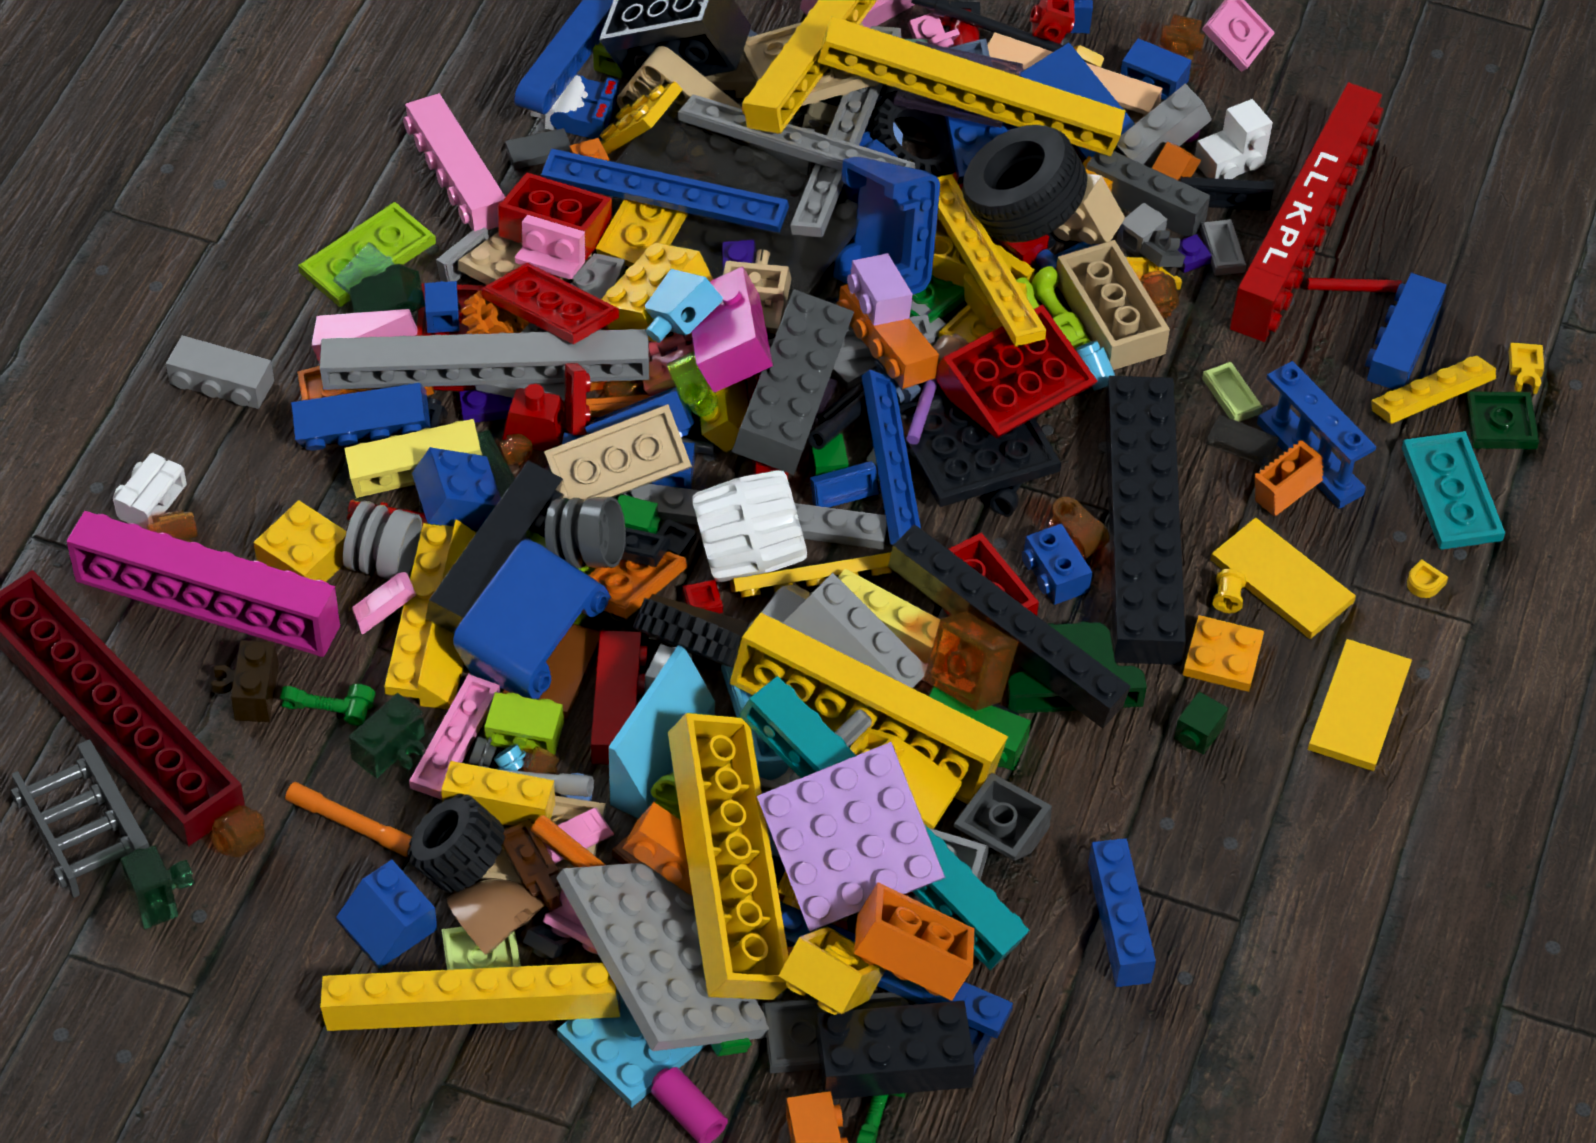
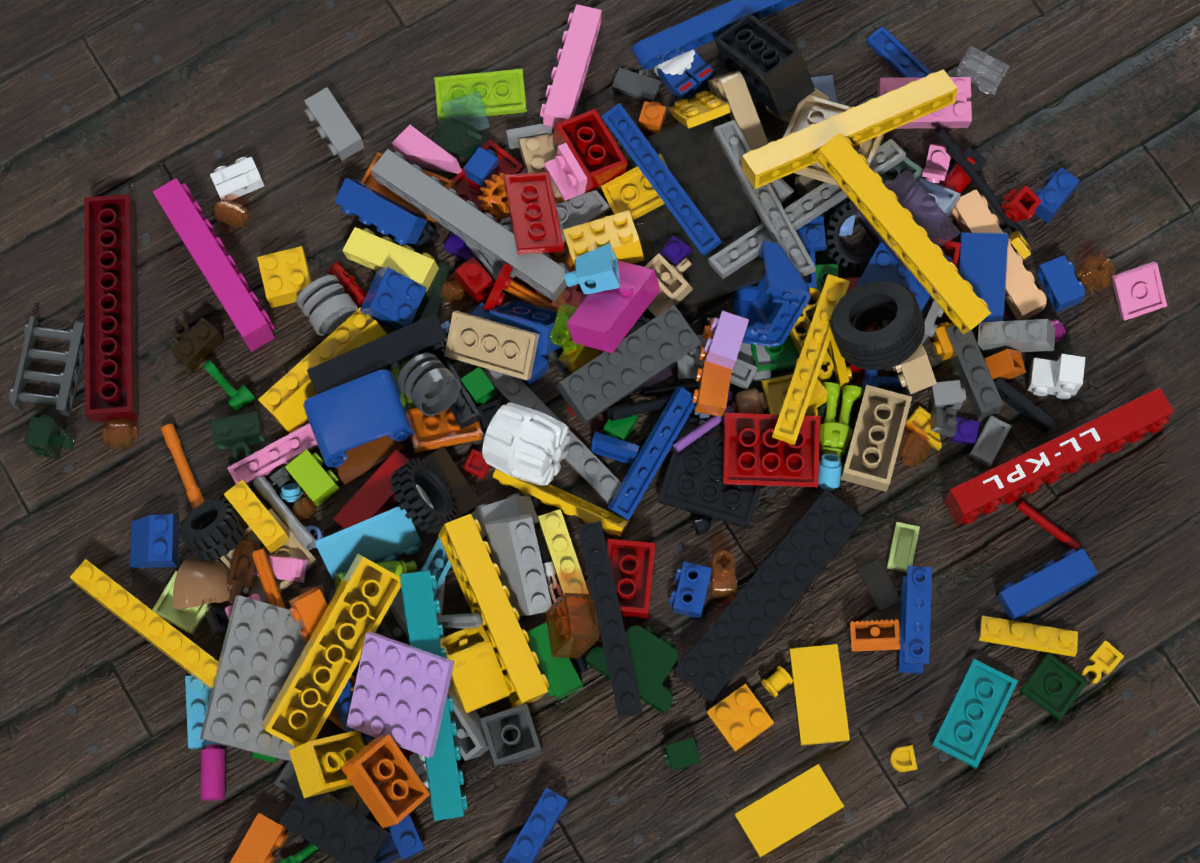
camera: 45 degrees right, 20 degrees up
bright pink tile [352,572,416,634] -> none

